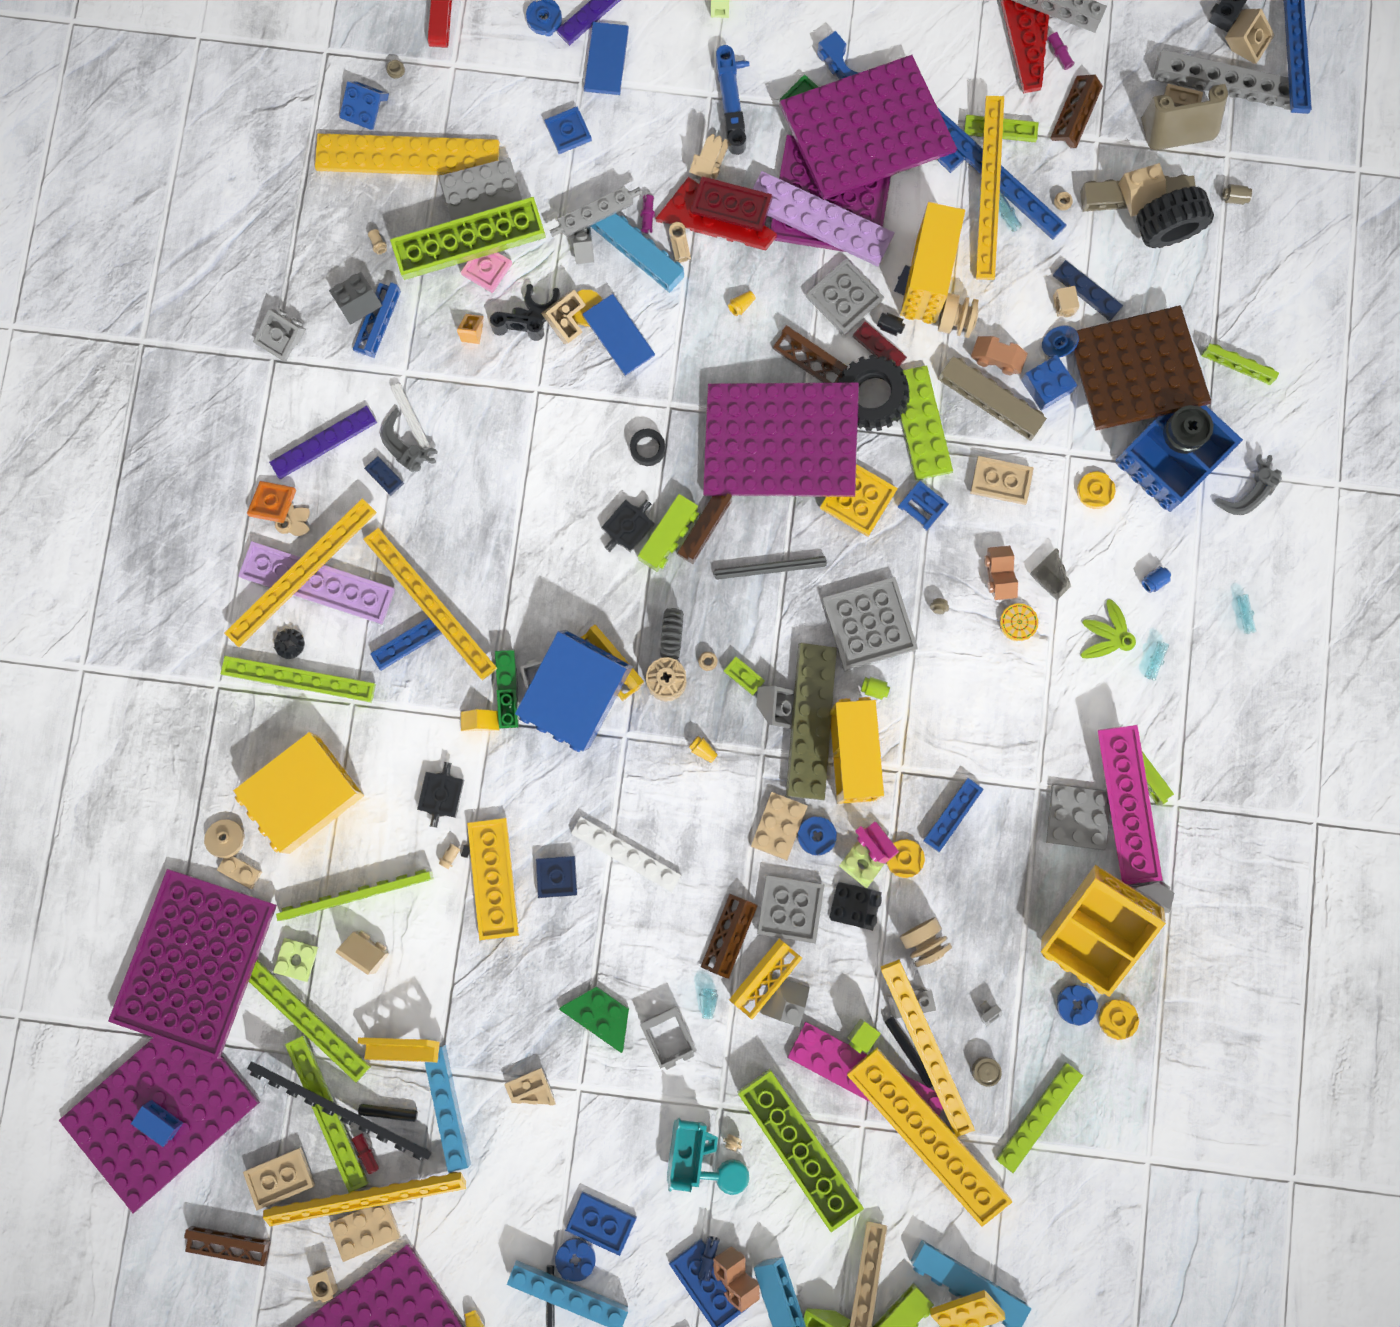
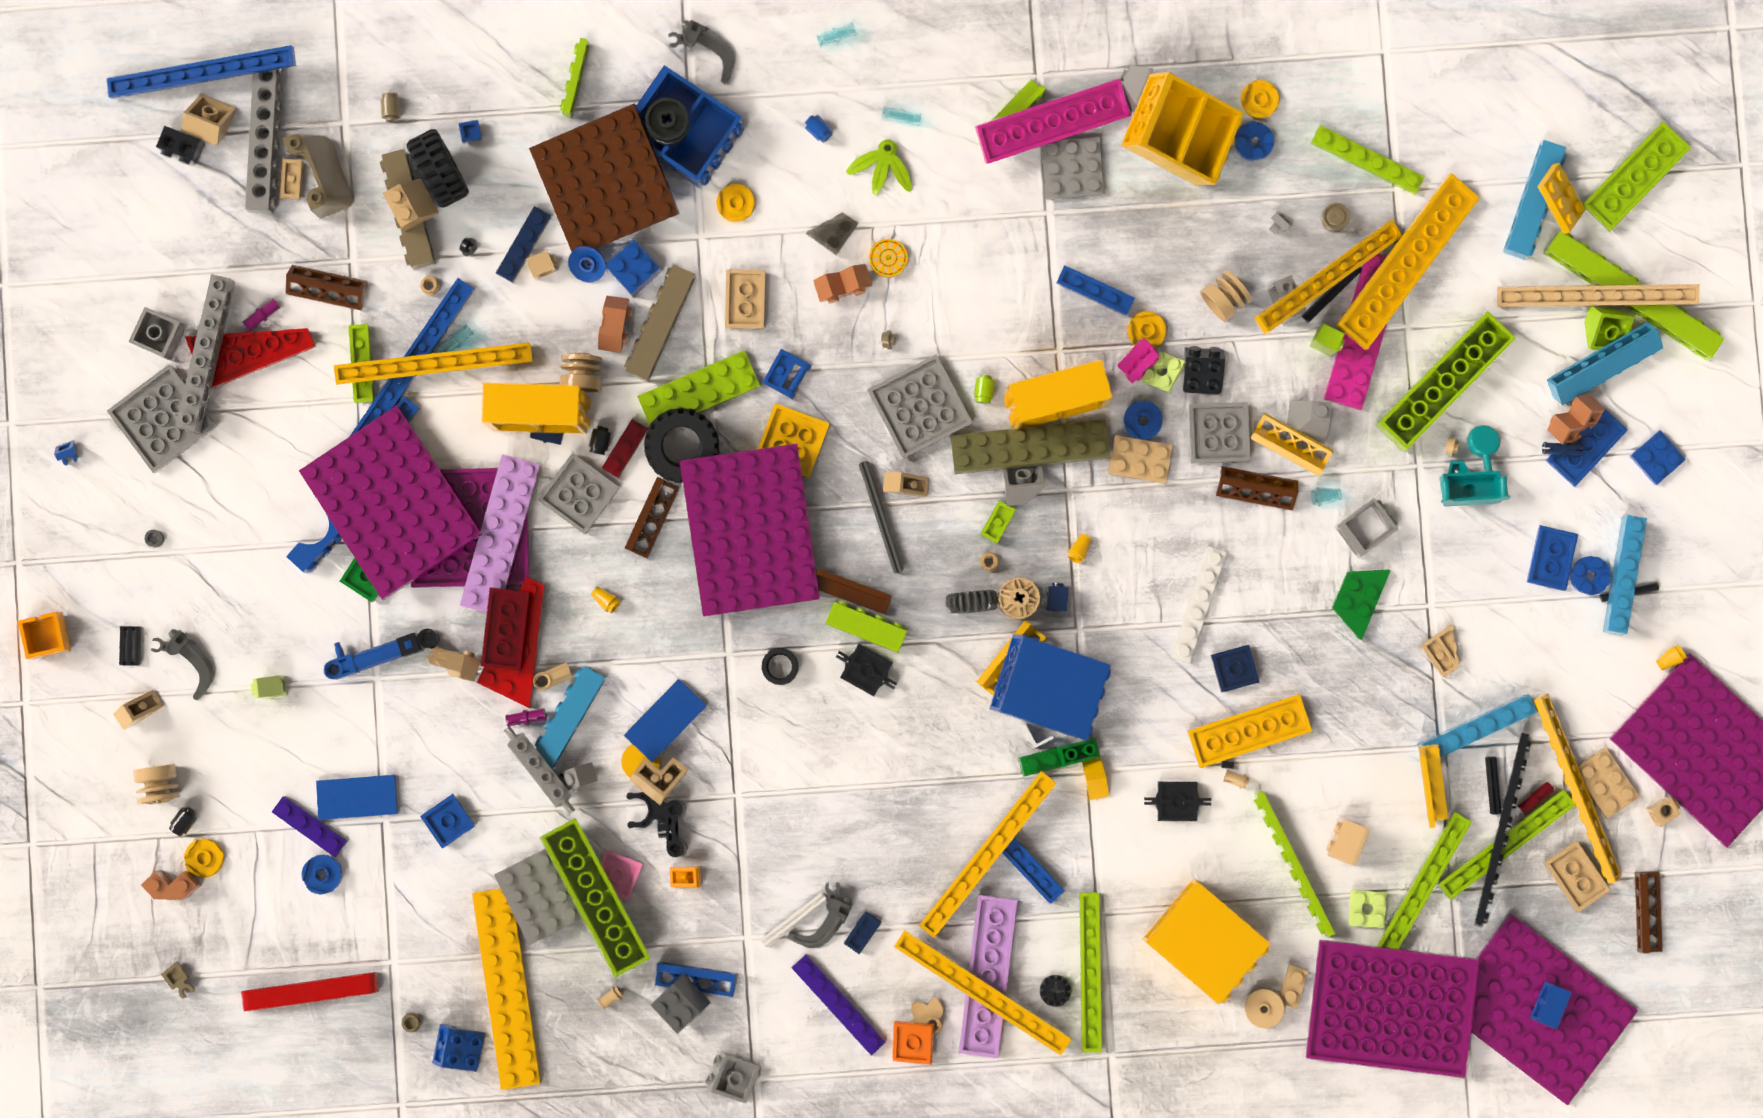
camera: 100 degrees left, 5 degrees up
none -> blue plate [459,120,482,144]
none -> black plate [459,238,477,257]
none -> tan slope [883,472,929,497]
none -> dark blue brick [1046,583,1069,612]

